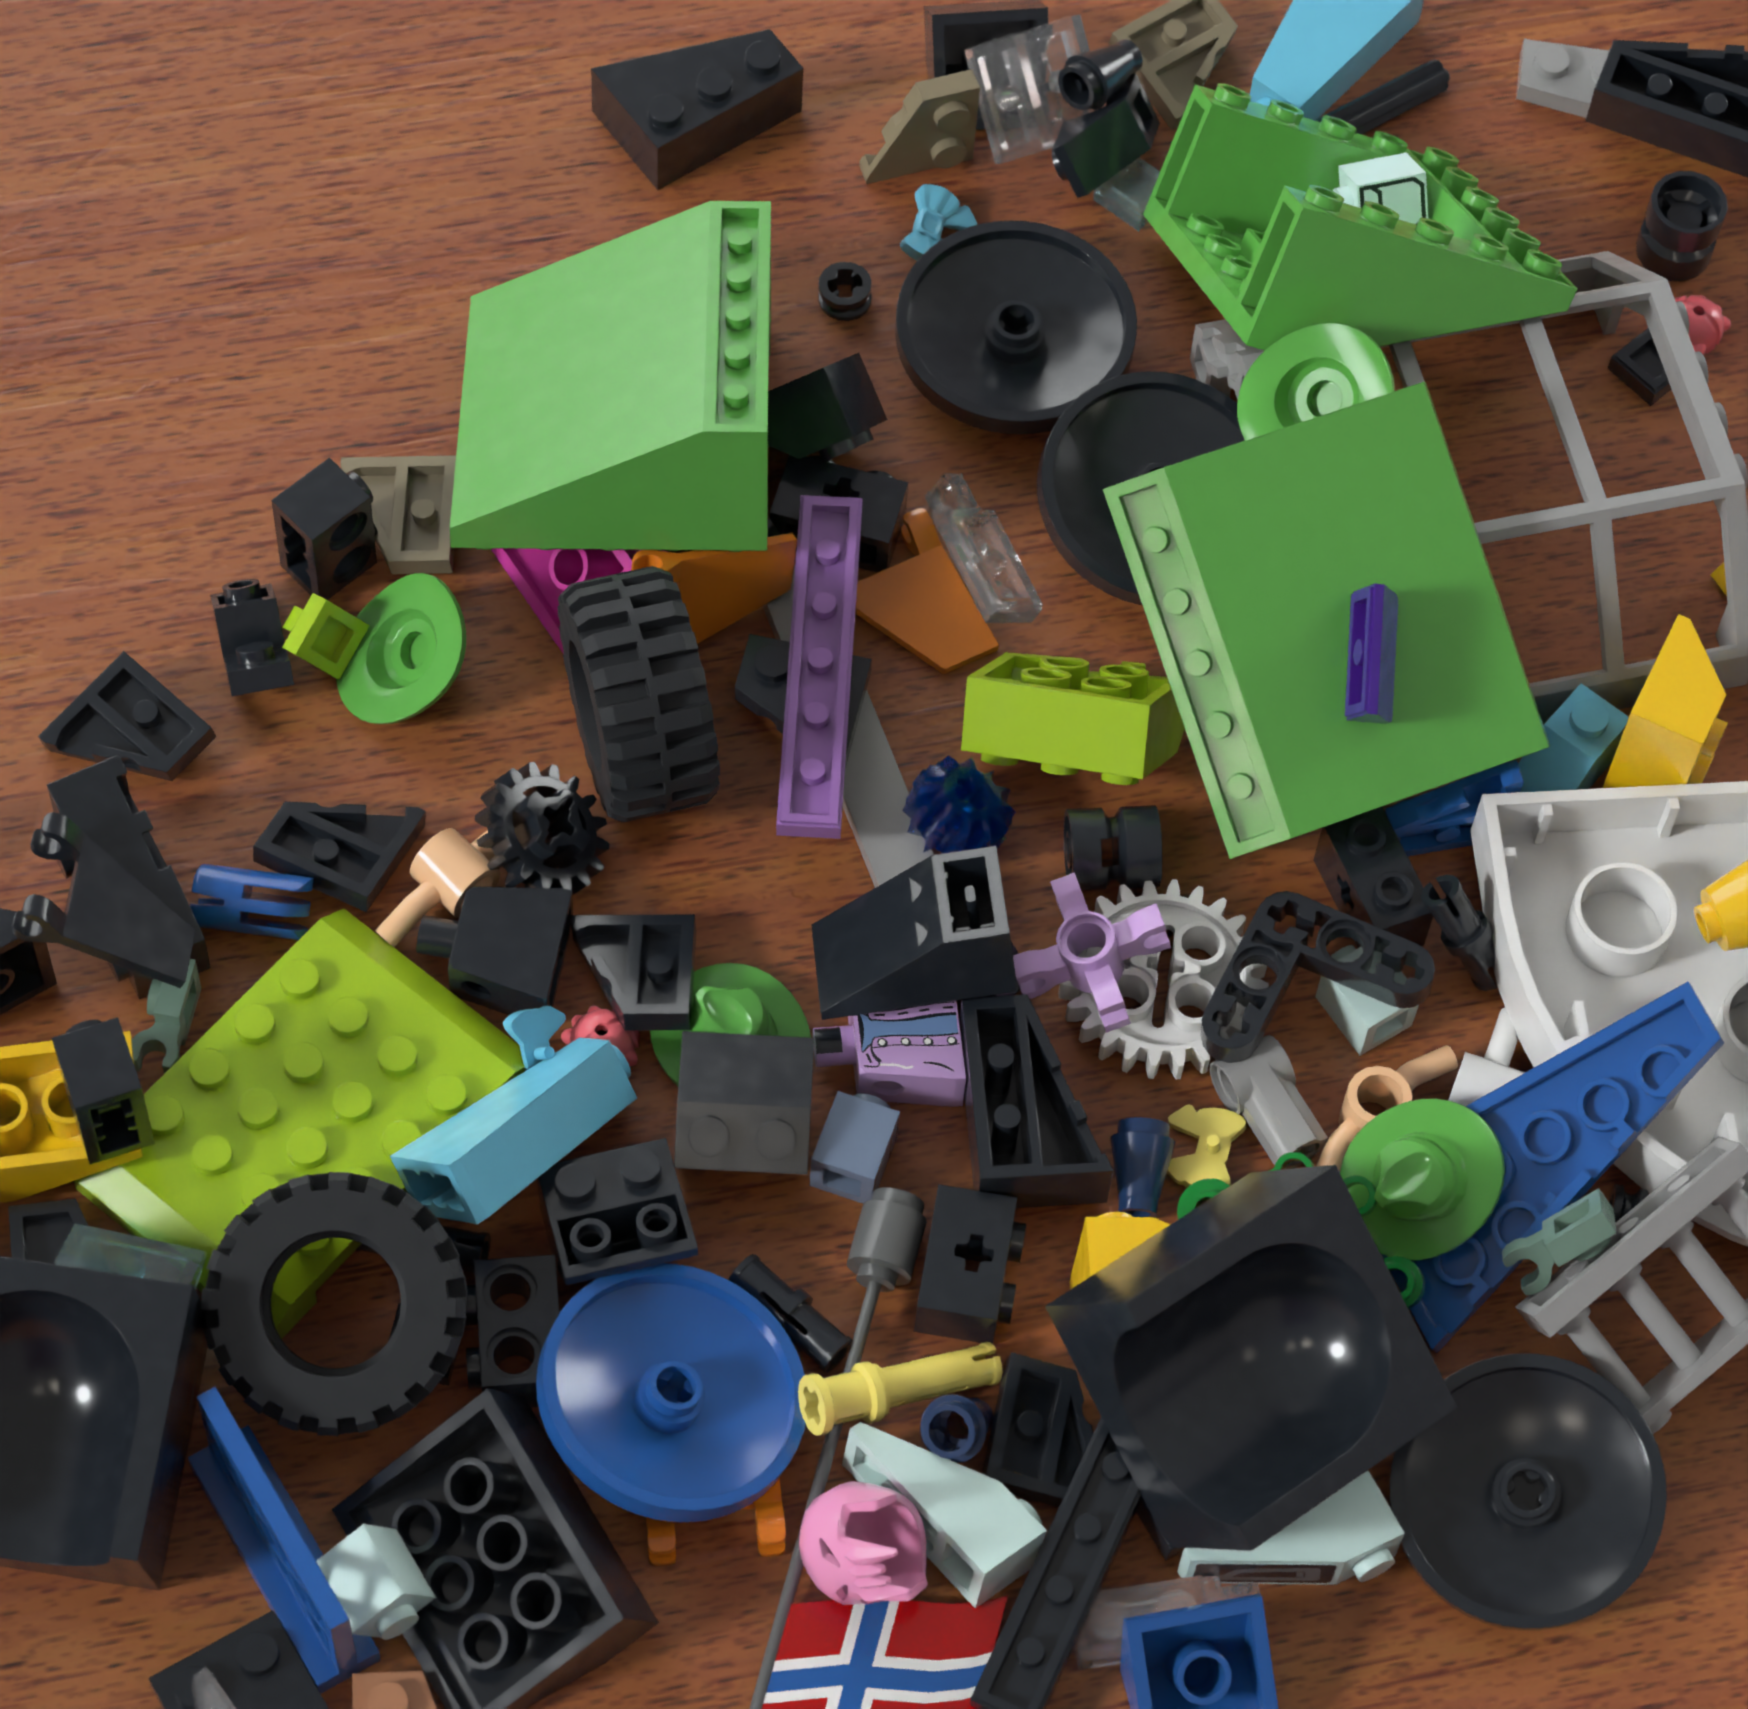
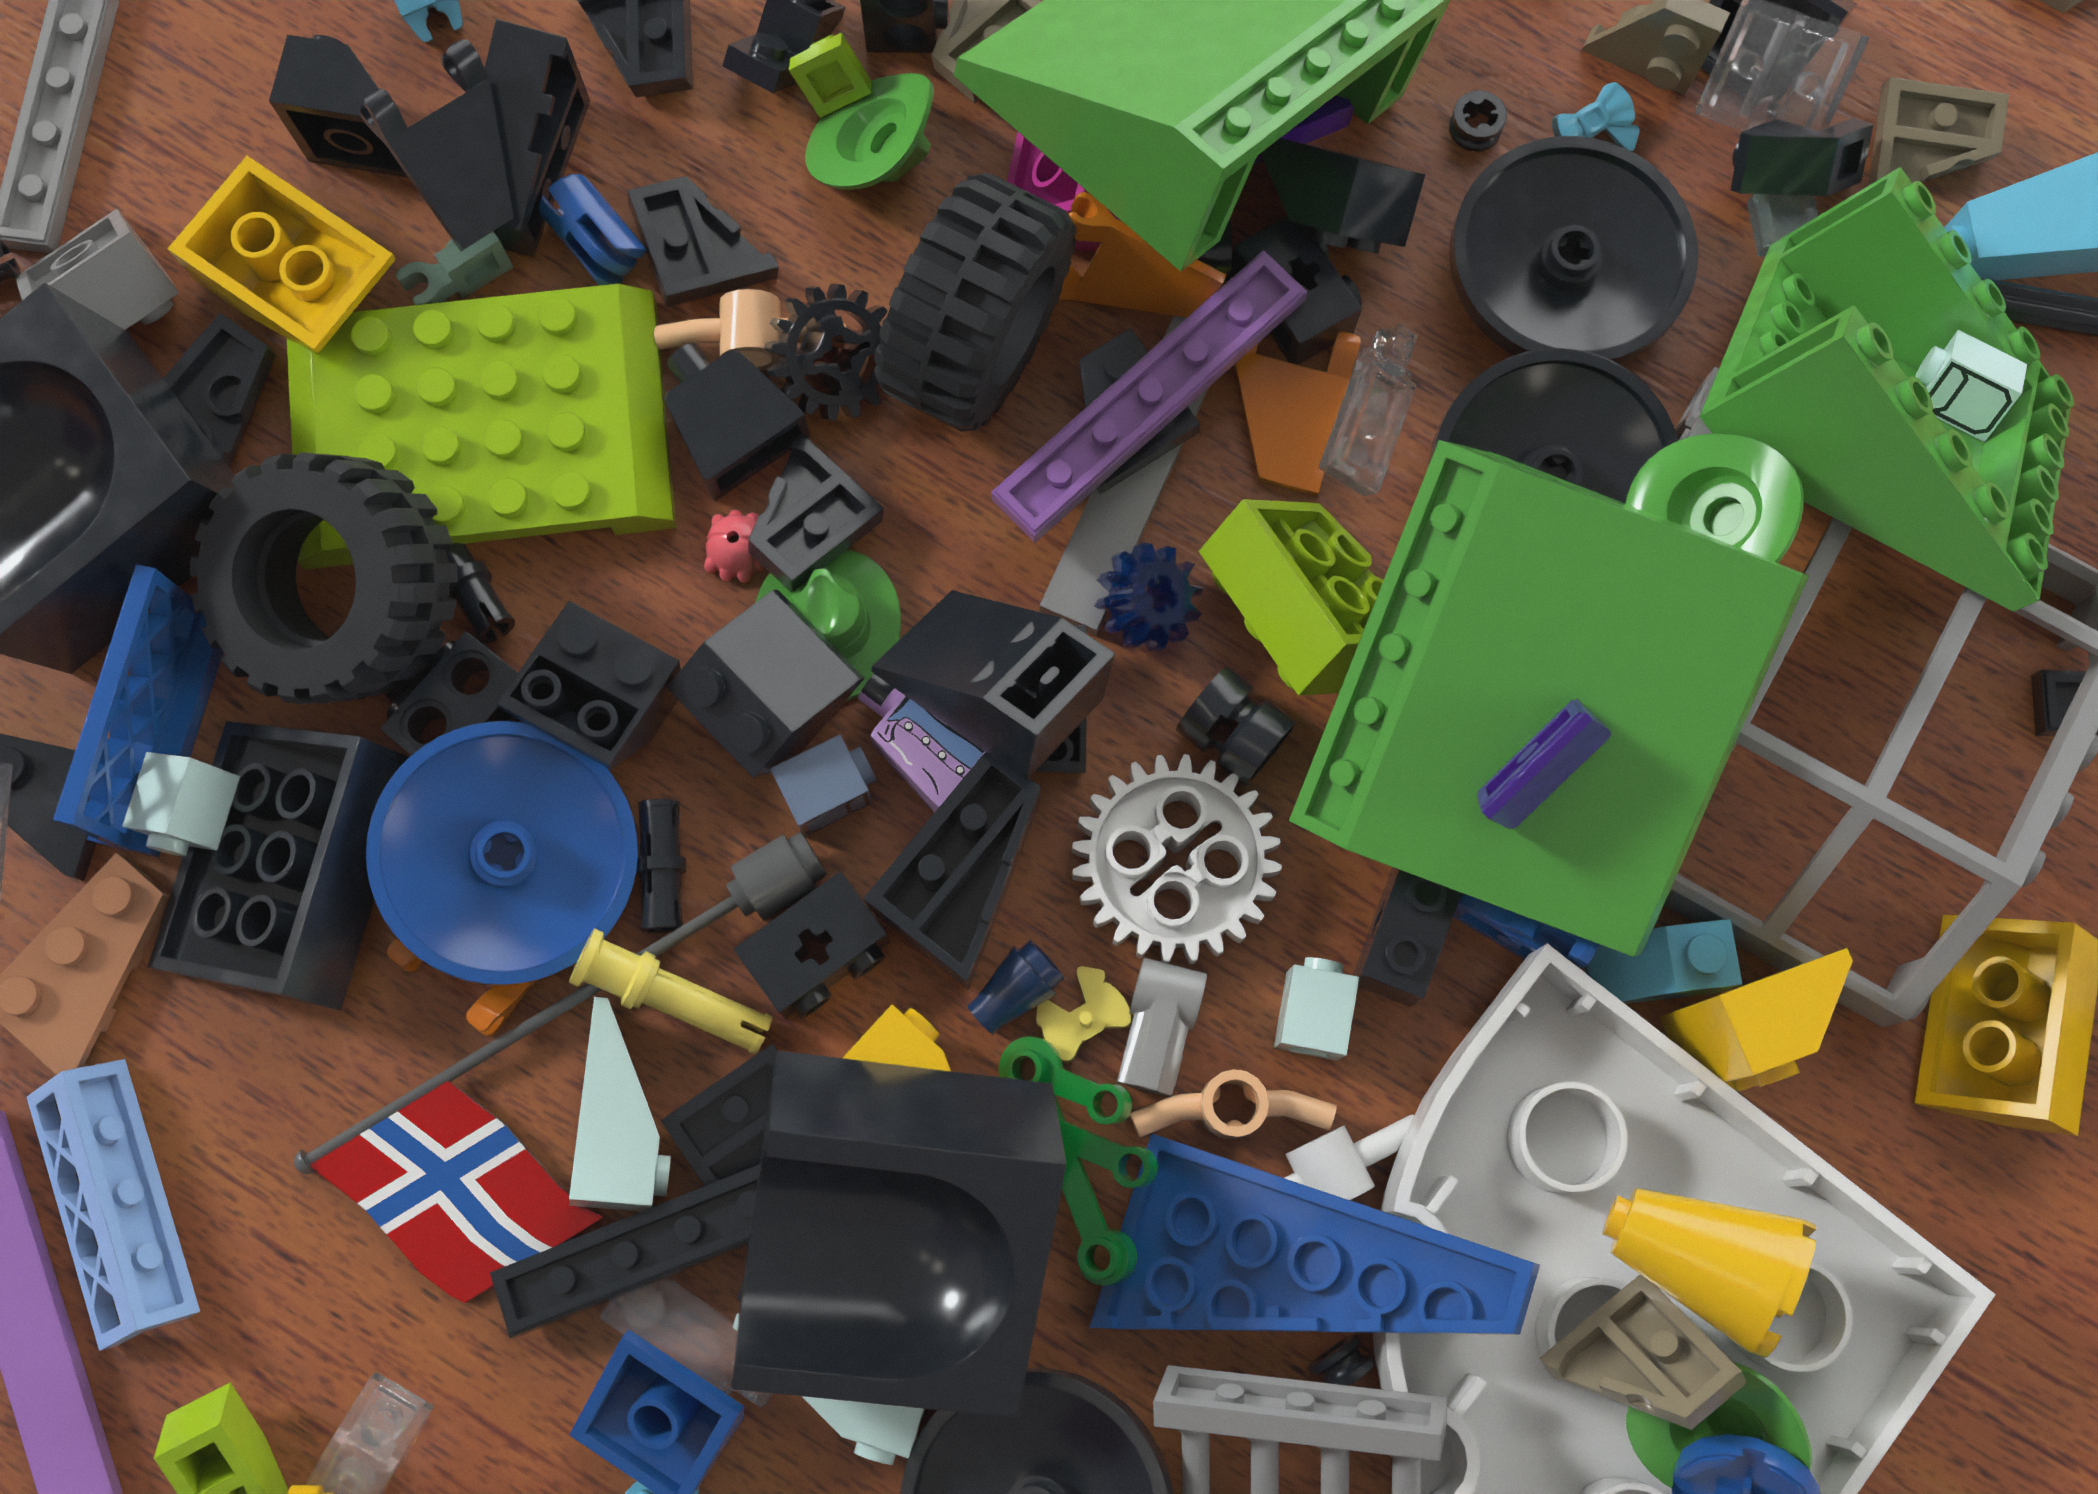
camera: 45 degrees right, 15 degrees up
black brick [52,1017,155,1165] -> none
clear light blue slope [54,1223,206,1290] -> none
medium azure slope [390,1037,637,1224] -> none
medium azure piece [503,1006,566,1071] -> none
bright pink helmet [799,1481,928,1605] -> none
dark blue cone [920,1395,993,1463] -> none
lavender pin [1013,873,1171,1033] -> none
black cone [1058,39,1143,110] -> none
black beam [1201,891,1435,1063] -> none
bright green hat [1340,1099,1505,1261] -> none
black pin [1421,875,1498,991] -> none
sand green plate [1502,1188,1617,1295] -> none

